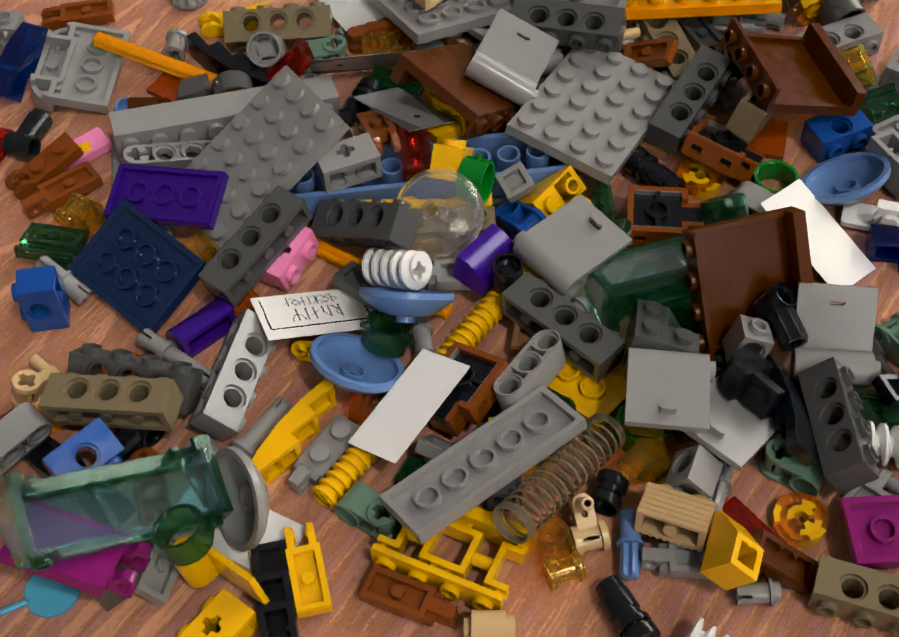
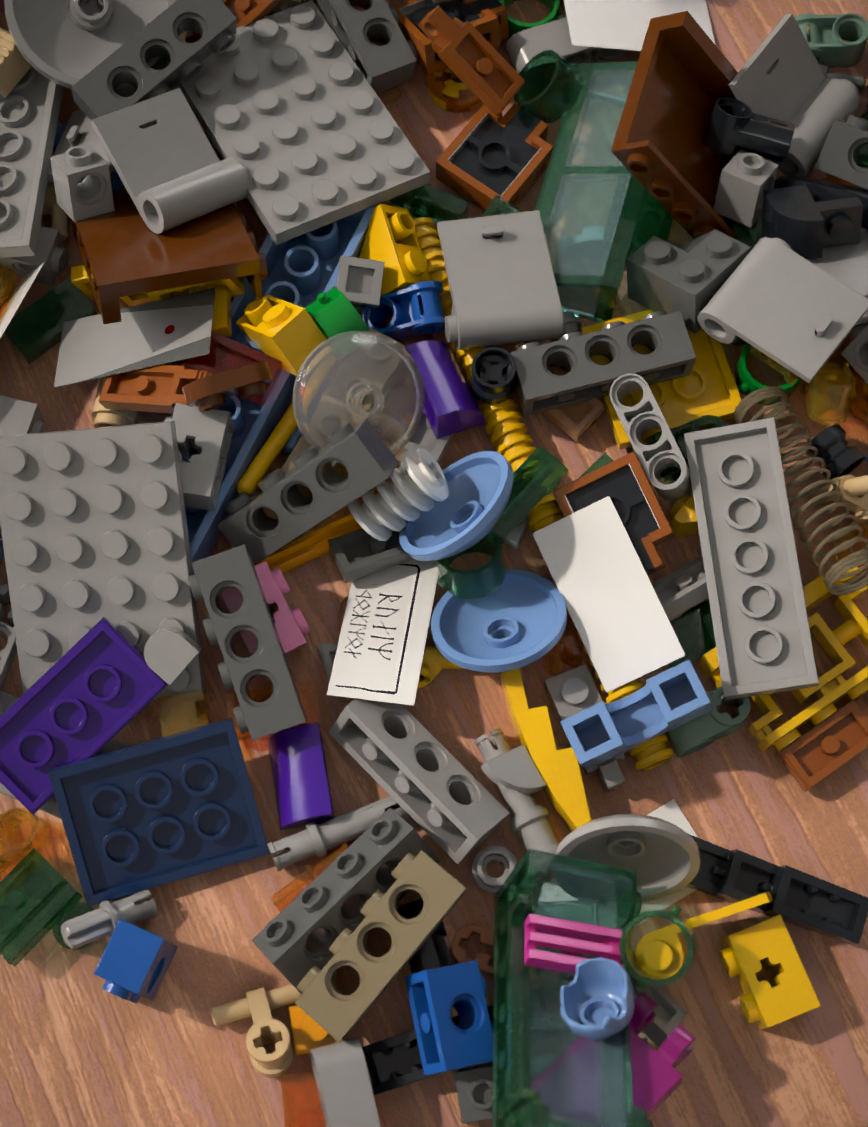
camera: 60 degrees left, 20 degrees up
yellow hinge [284,521,333,619] -> none
black axle [338,77,384,133] -> none
black axle [625,148,686,188] -> none
none -> light grey brick [50,146,115,222]
none -> light grey tile [144,627,203,685]
none -> reddish brown plate [182,362,273,412]
none -> dark orange hinge [418,6,525,115]
none -> light grey tile [481,744,546,794]
none -> clear green plate [495,446,568,536]
none -> dark pink tile [524,914,624,974]
none -> medium blue arch [560,660,713,770]
none -> medium blue hair [560,957,635,1041]

